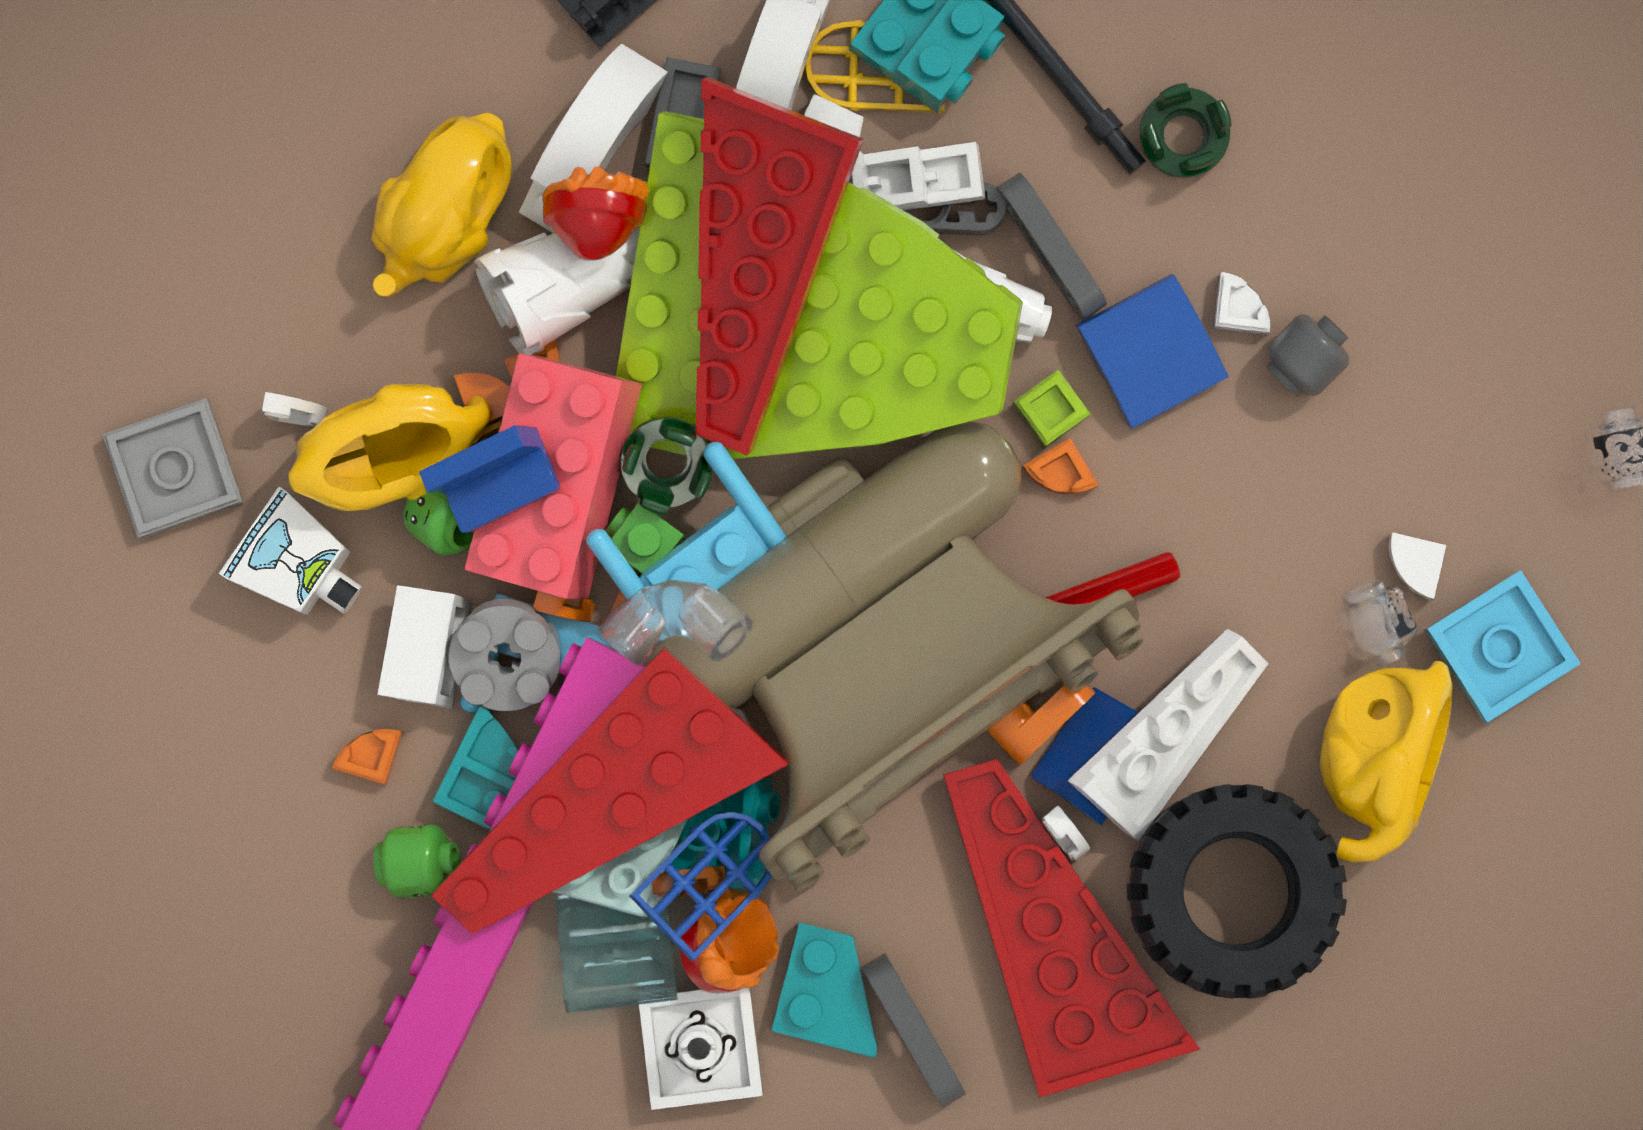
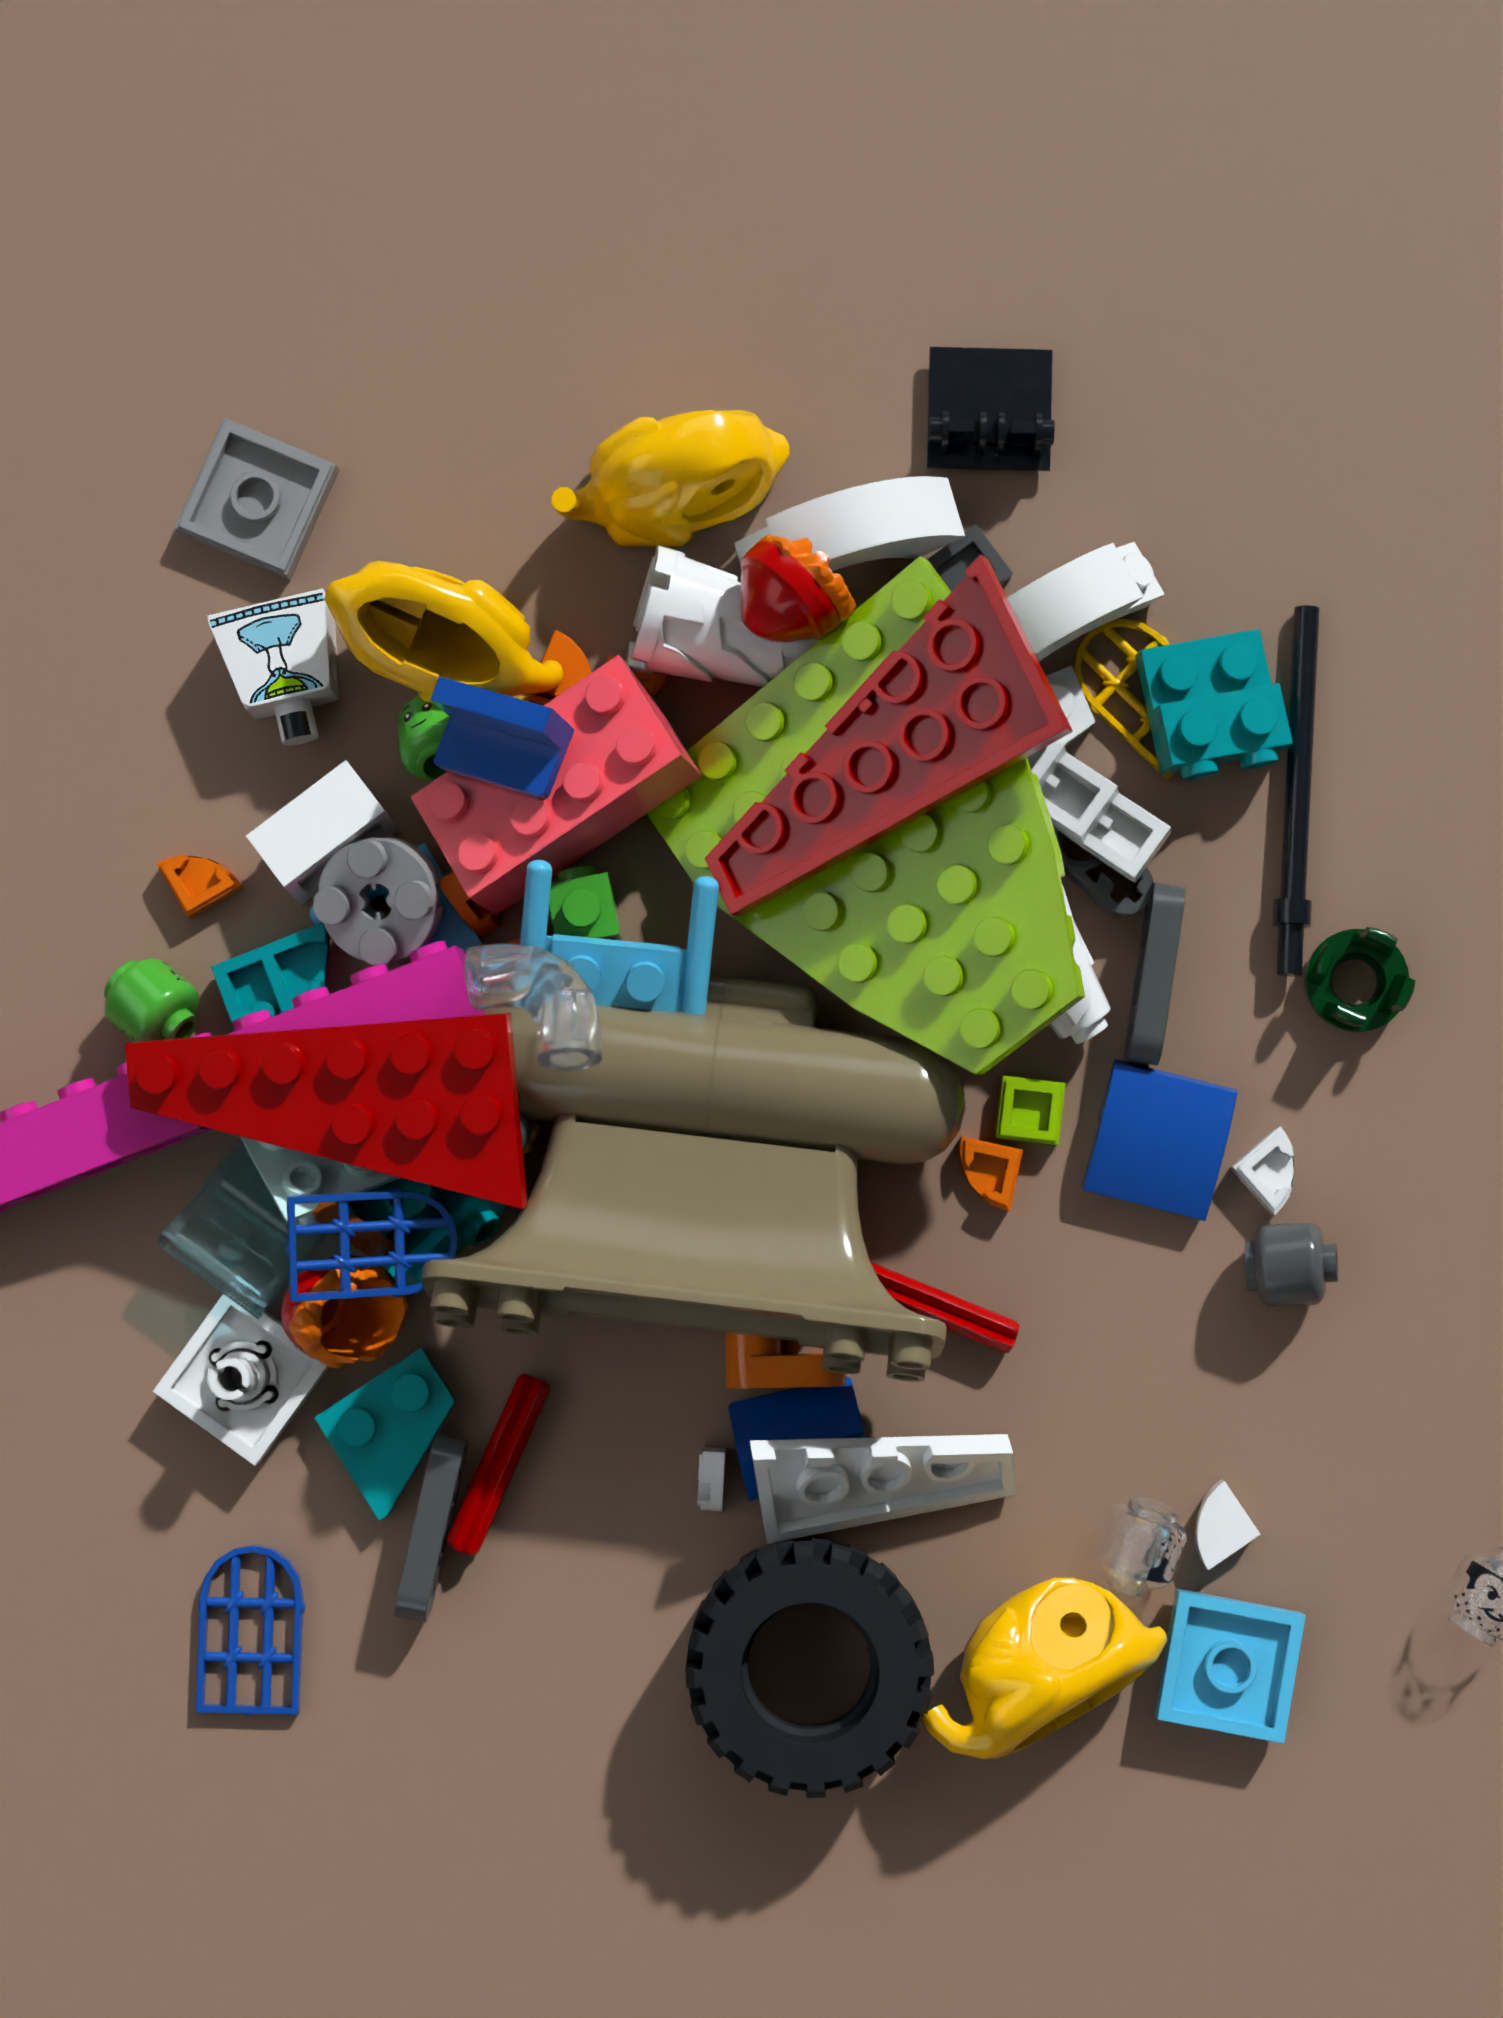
camera: 45 degrees right, 0 degrees up
white tile [262,392,327,428] -> none
dark green piece [621,417,712,514] -> none
red wing [943,759,1200,1098] -> none
none -> red axle [447,1373,550,1556]

